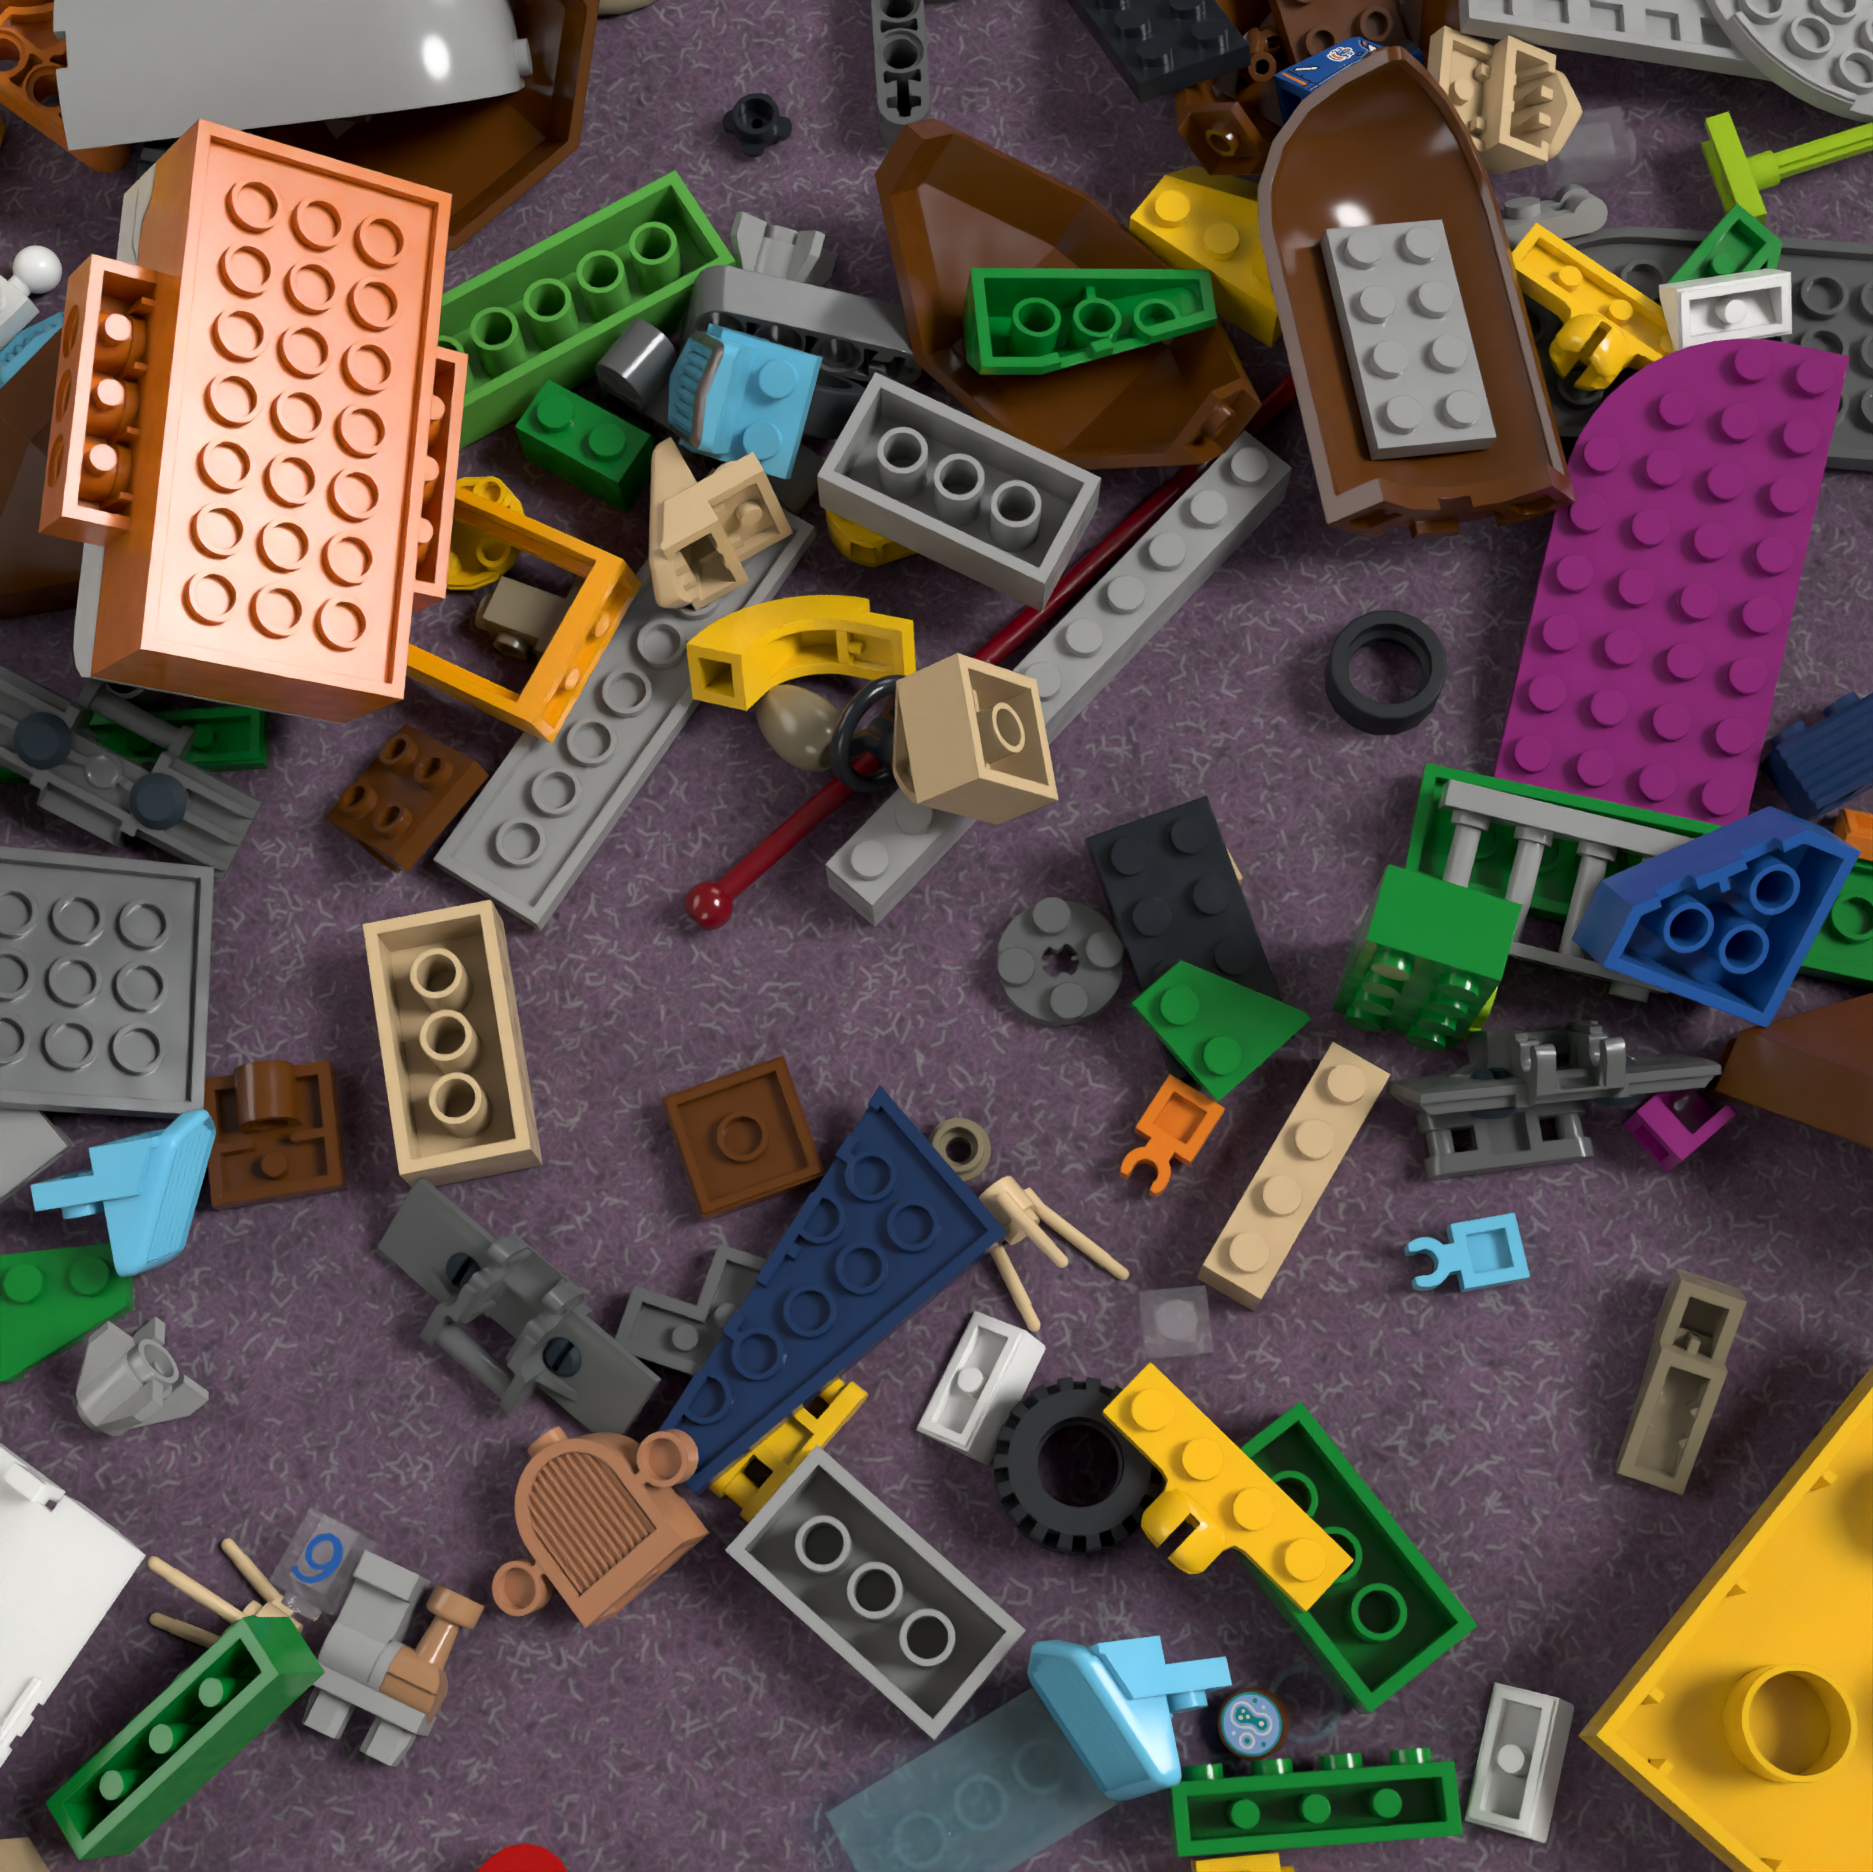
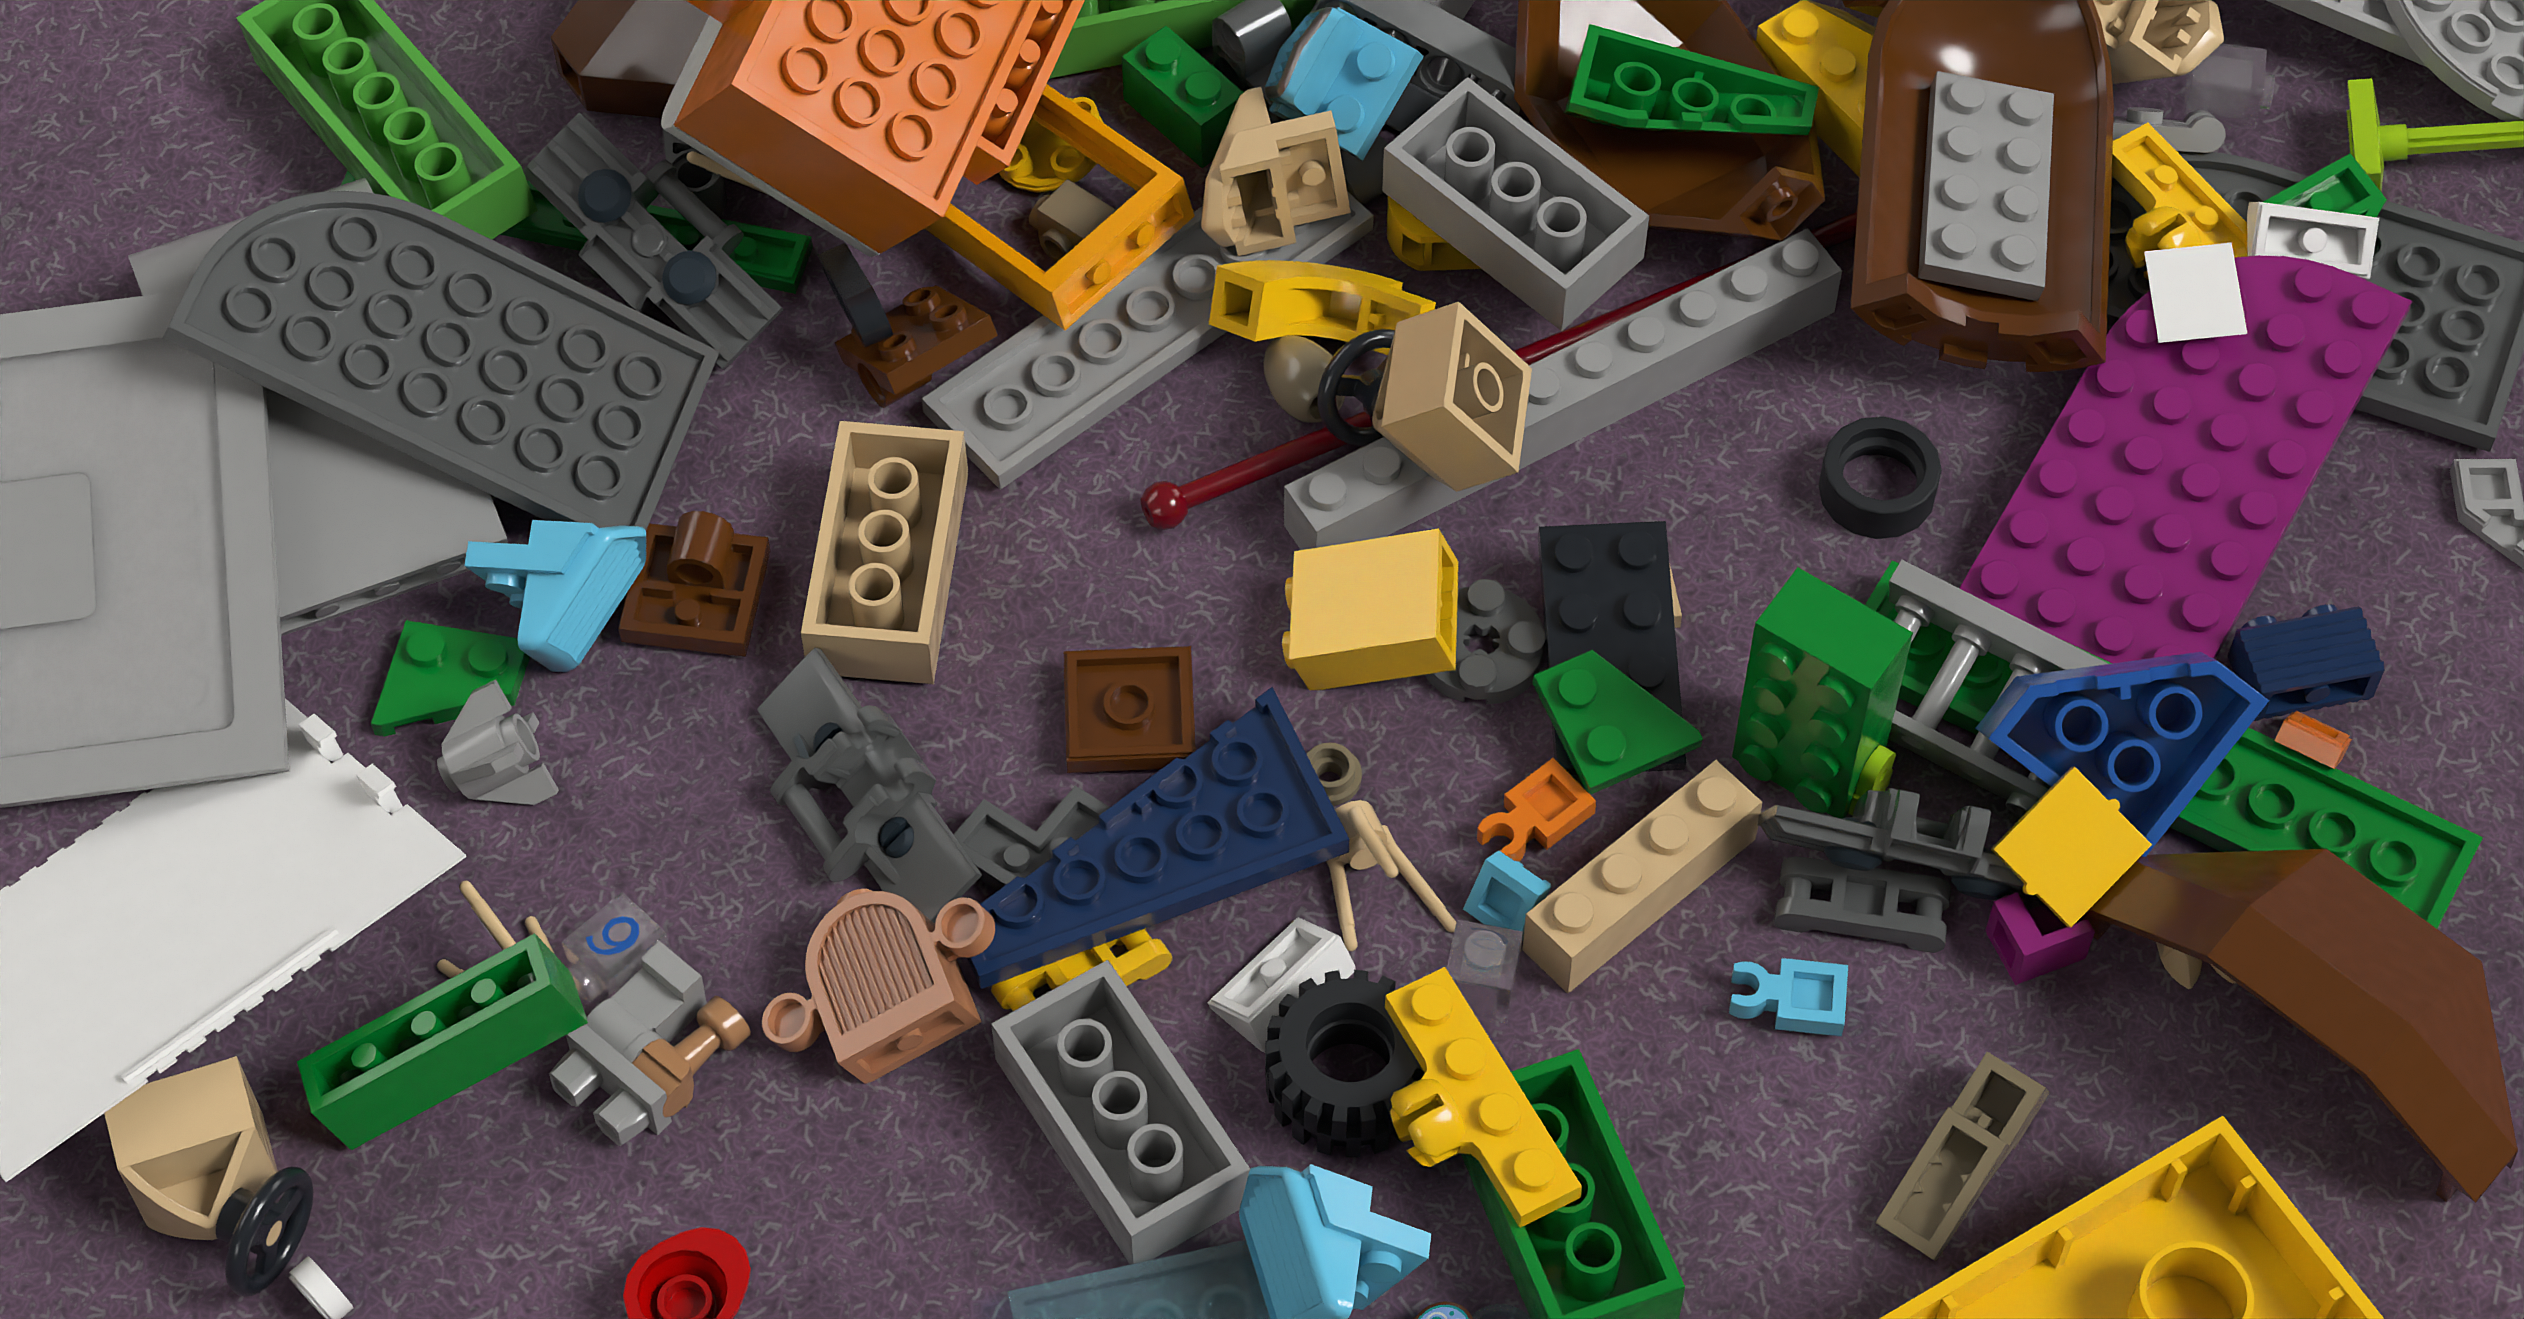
camera: 15 degrees right, 15 degrees down
none -> black beam [817,243,894,348]
none -> yellow brick [1282,528,1458,690]
none -> medium azure tile [1463,850,1551,946]
none -> yellow piece [1991,766,2152,928]
none -> white sticker [2144,243,2247,343]

